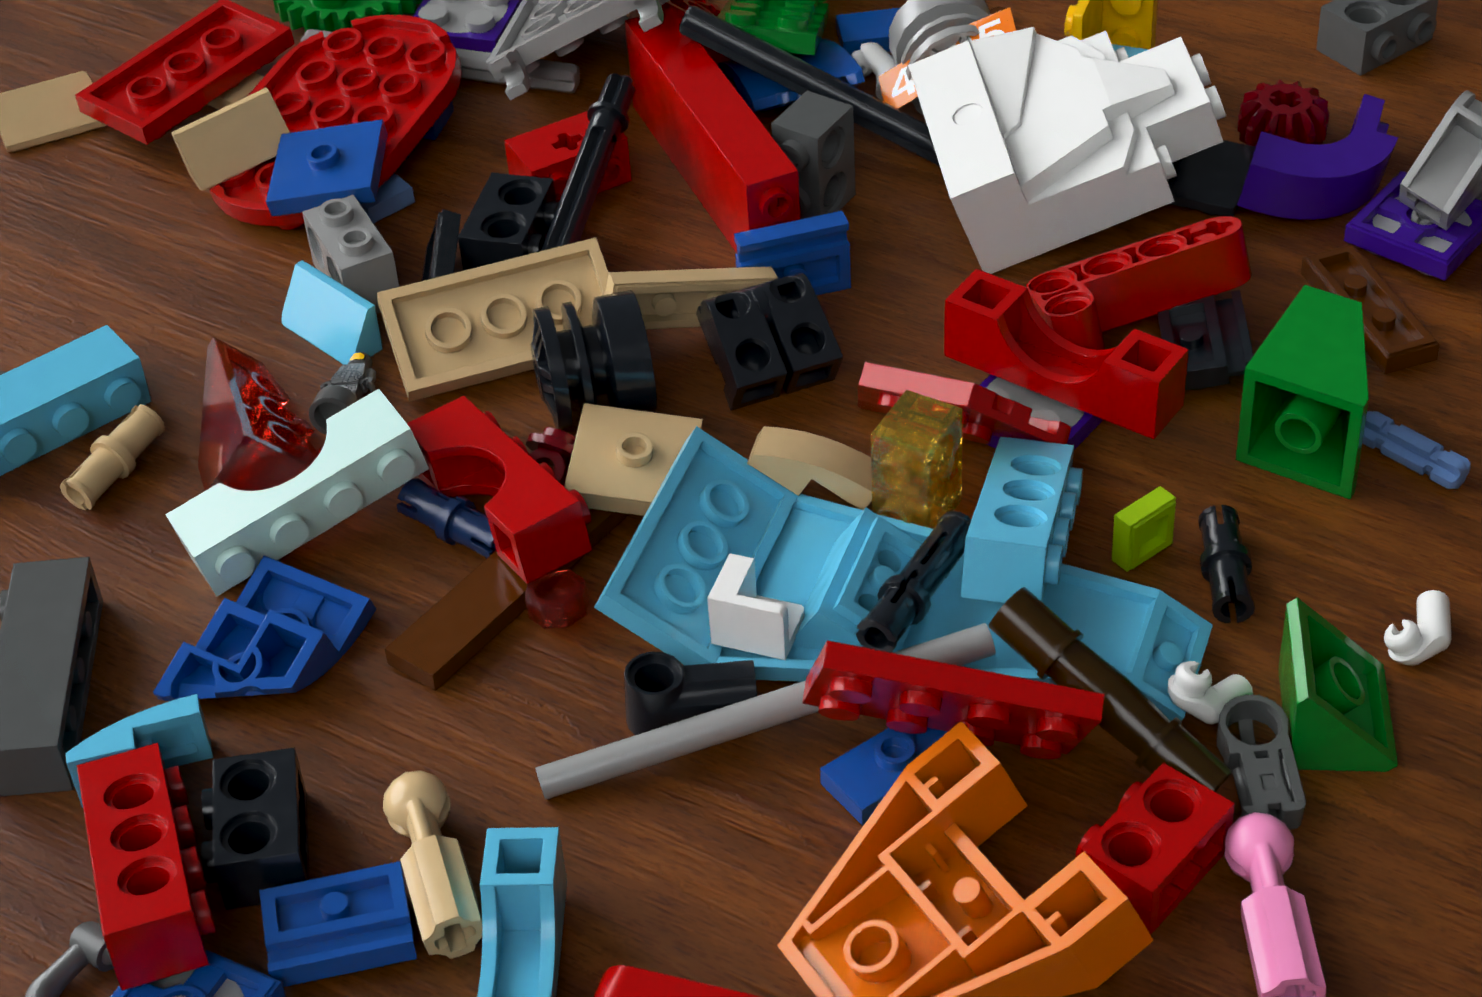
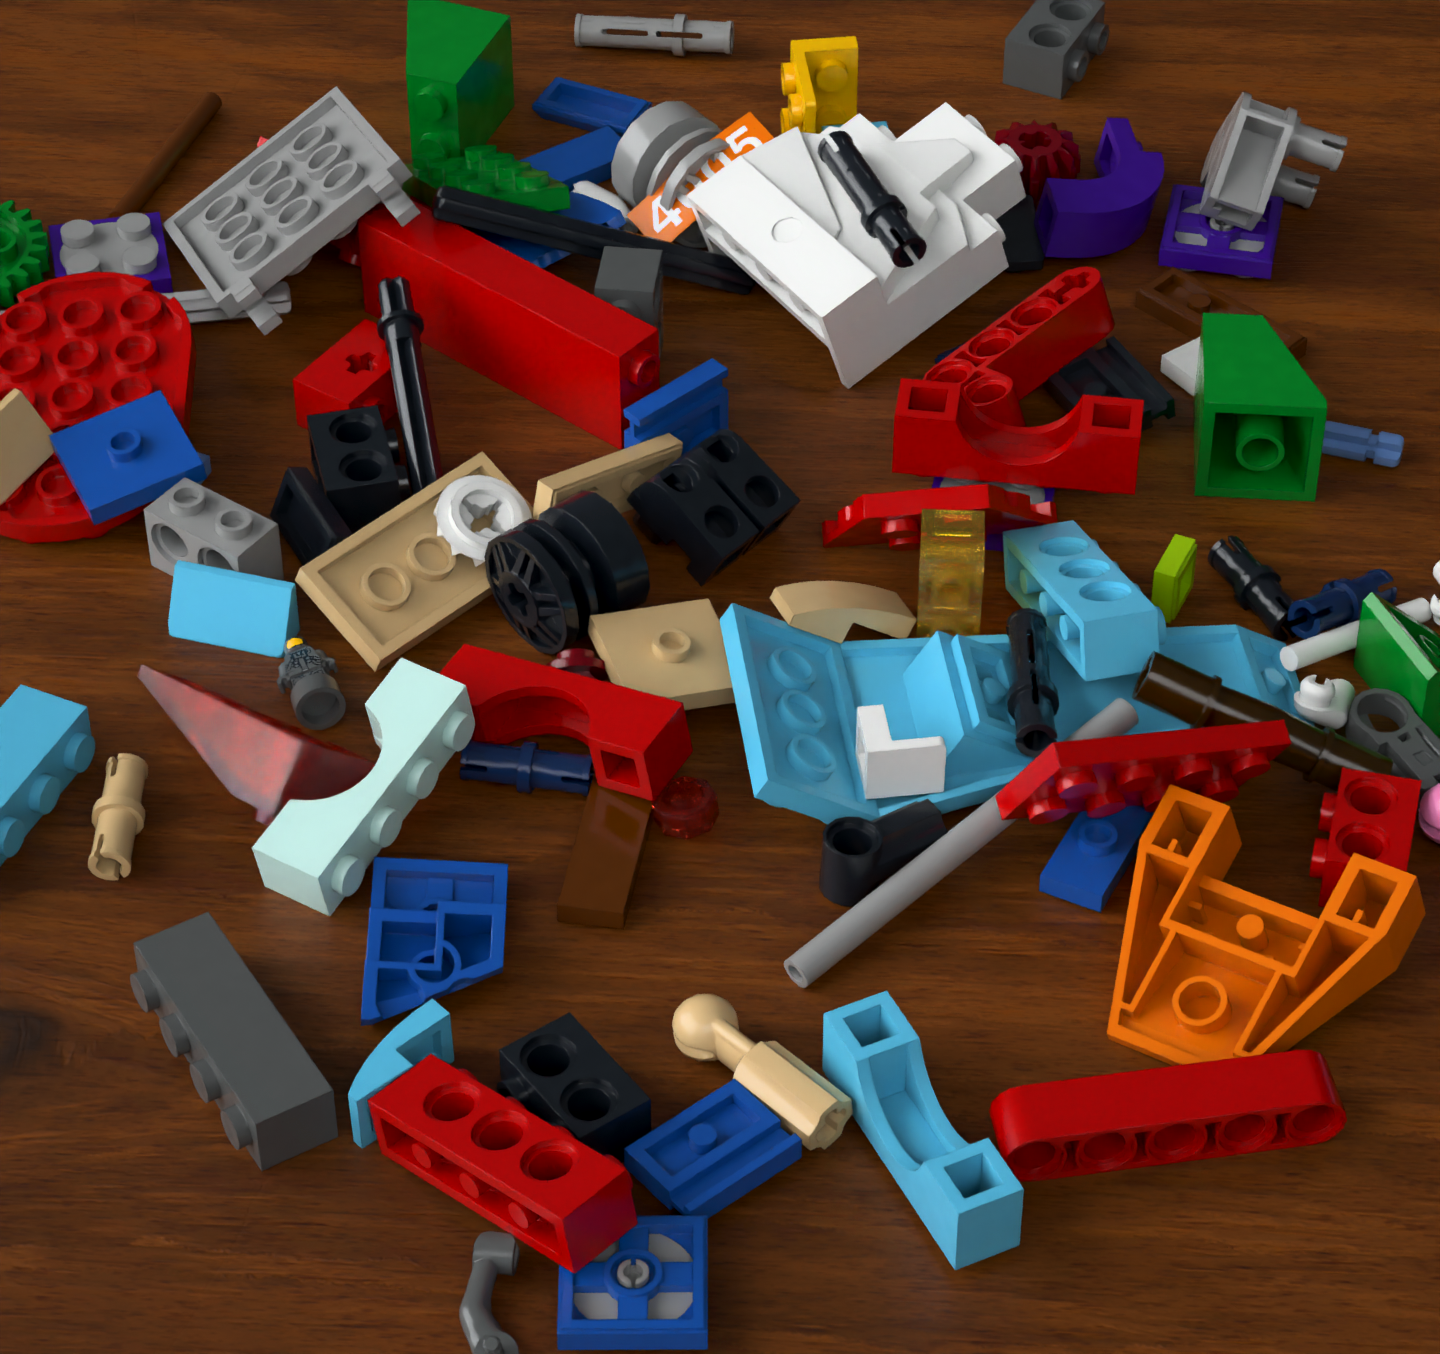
camera: 30 degrees left, 0 degrees up
none -> white gear [433,475,532,567]
none -> black pin [817,131,927,268]
none -> white bar [1280,598,1432,671]
none -> dark blue pin [1288,569,1397,639]

